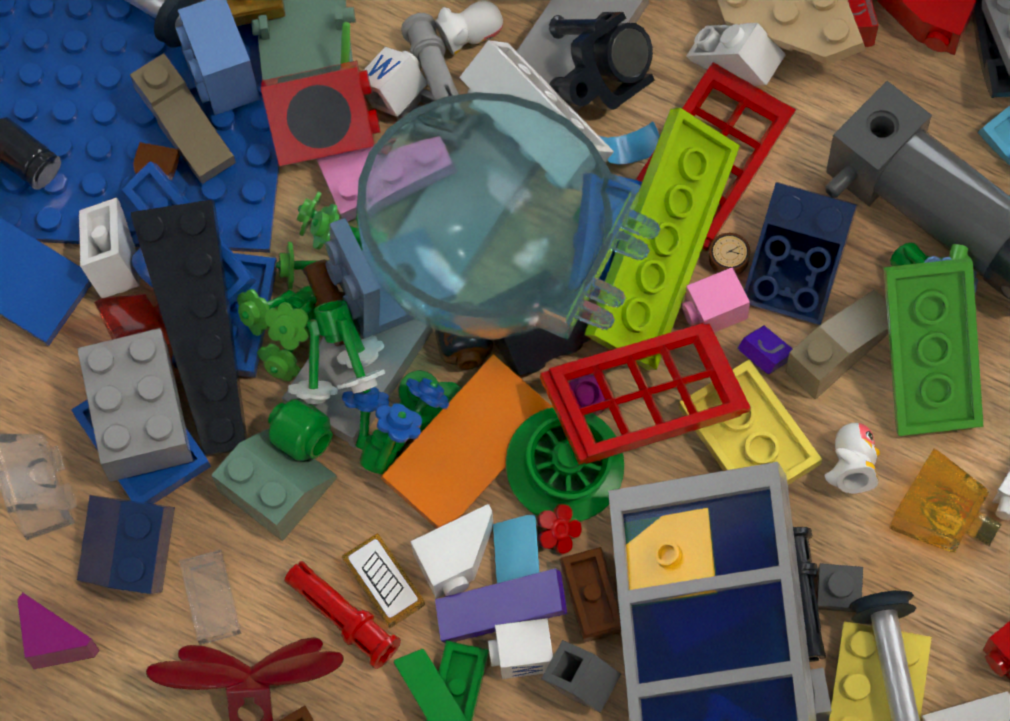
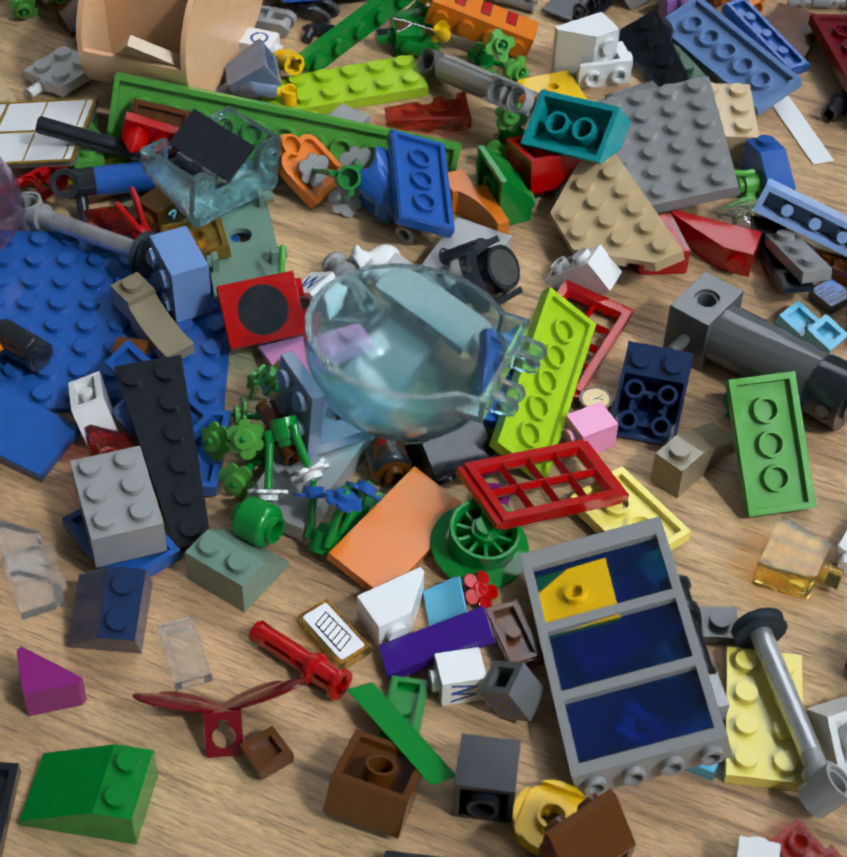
camera: 10 degrees left, 20 degrees down
dark purple tile [737,325,793,374] -> none
white animal [825,423,880,494] -> none

